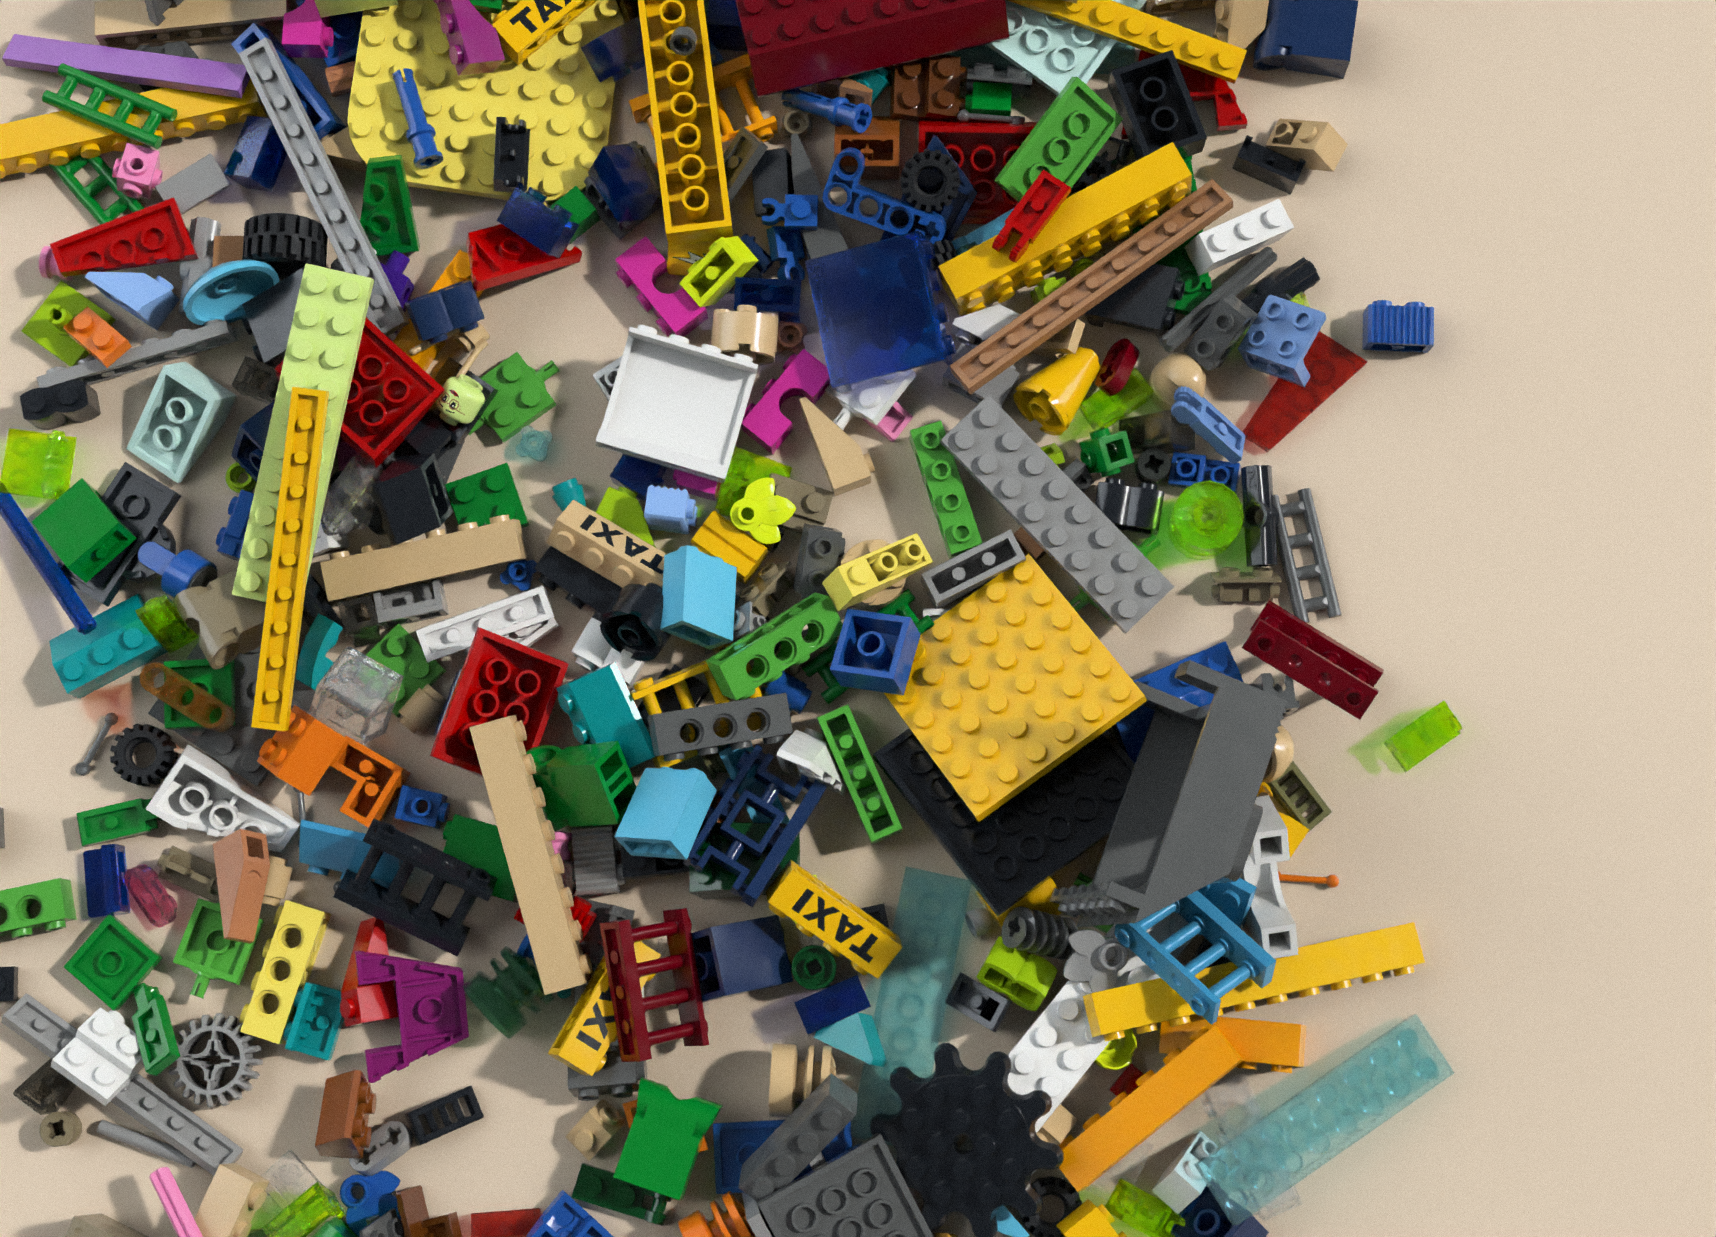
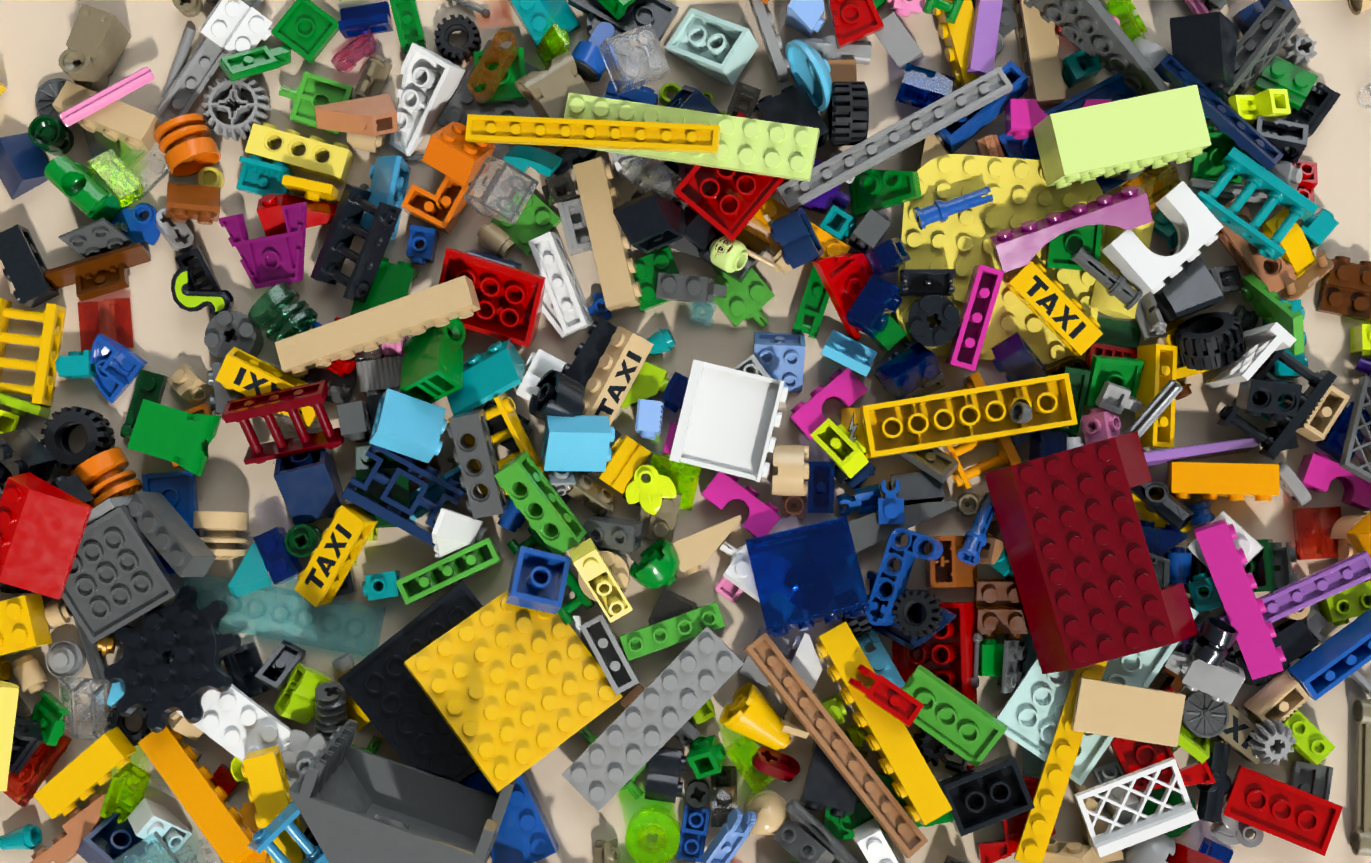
camera: 90 degrees right, 5 degrees up
none -> orange wheel [154,113,221,177]
none -> black animal [171,264,234,315]
none -> light yellow tile [197,166,225,189]
none -> dark grey brick [204,311,264,360]
none -> black hinge [223,642,272,698]
none -> yellow plate [281,174,342,204]
none -> dark grey brick [336,400,371,443]
none -> teal brick [362,570,402,601]
none -> clear brick [599,23,670,95]
none -> green cylinder [629,539,680,589]
none -> clear smoke slope [648,587,698,625]
none -> dark grey hinge [656,272,727,304]
none -> medium blue bracket [754,332,805,392]
none -> green plate [792,264,829,339]
none -> teal brick [820,205,858,240]
none -> medium azure bracket [821,330,877,377]
none -> dark grey brick [848,209,891,258]
none -> clear blue brick [865,237,911,279]
none -> black brick [904,295,960,347]
none -> dark pink brick [945,264,1005,371]

